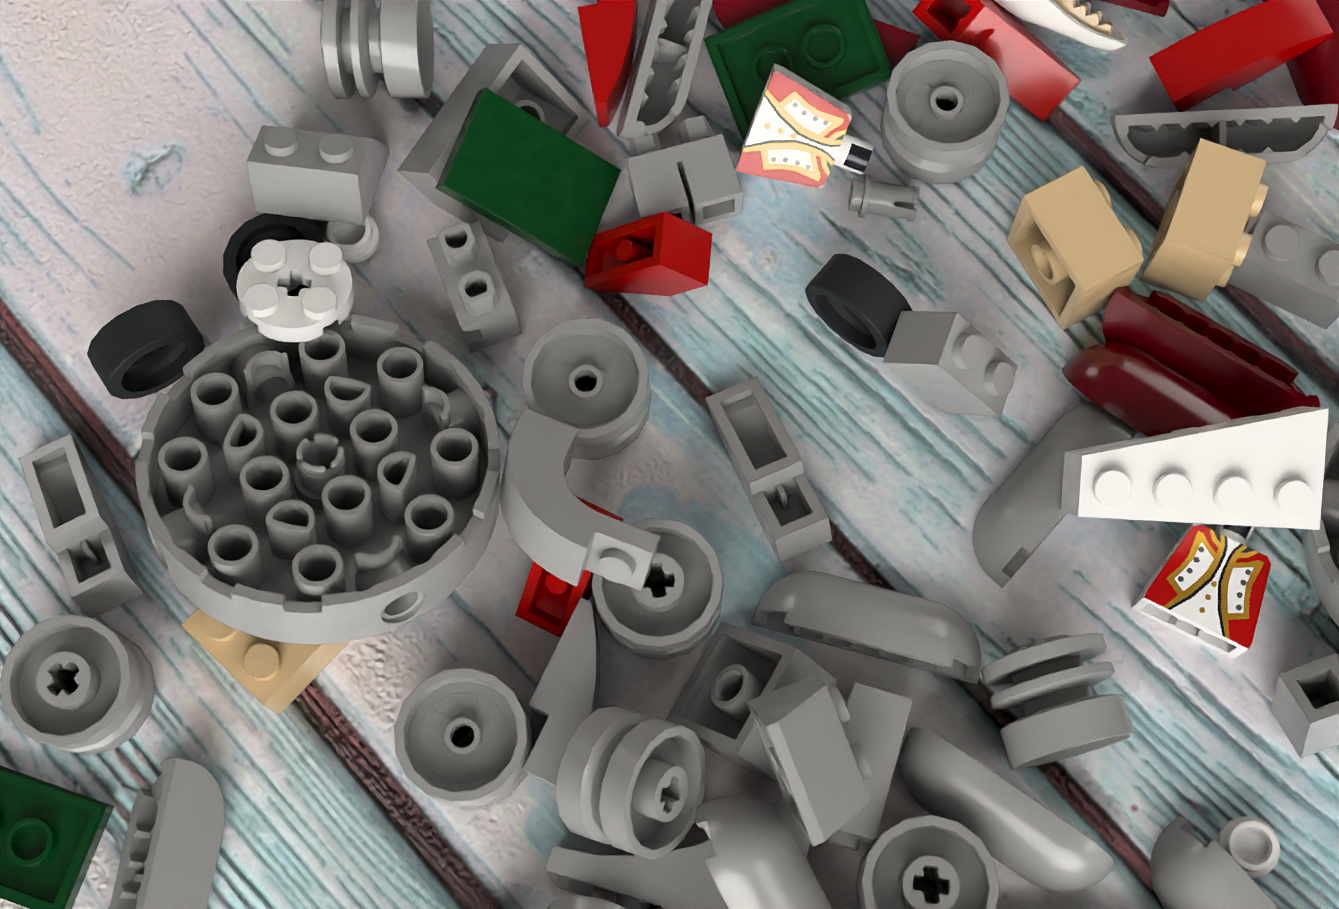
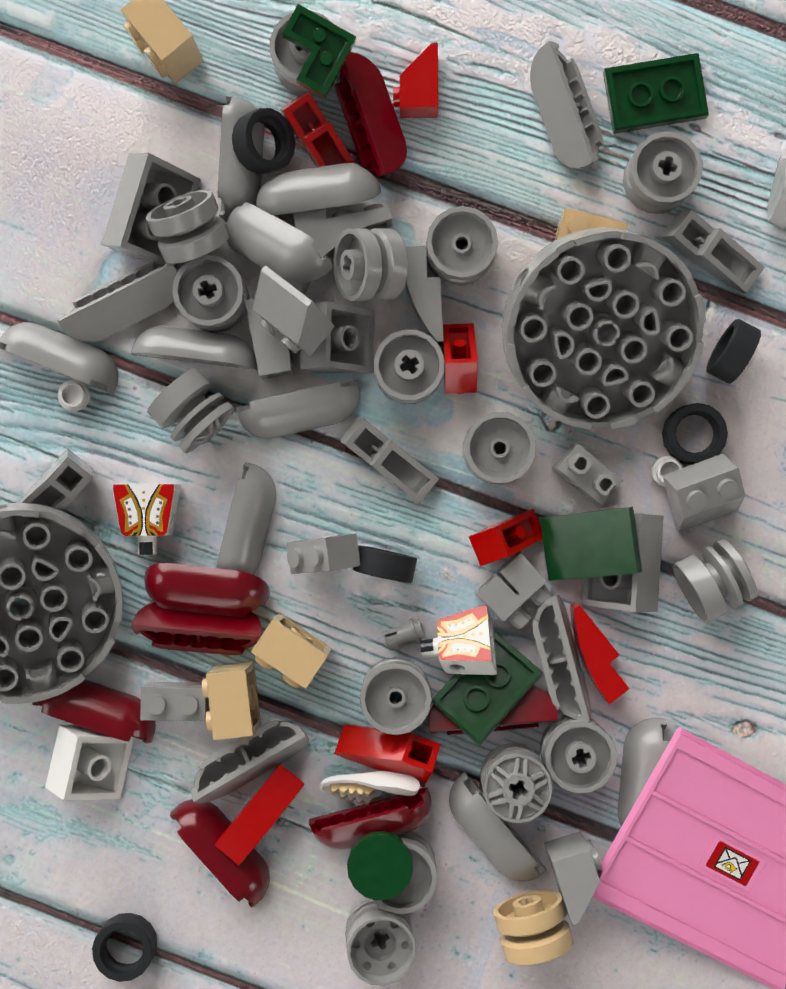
camera: 150 degrees right, 15 degrees up
white plate [236,239,354,342] -> none
light grey arch [500,408,660,591] -> none
white wedge [1061,406,1329,530] -> none

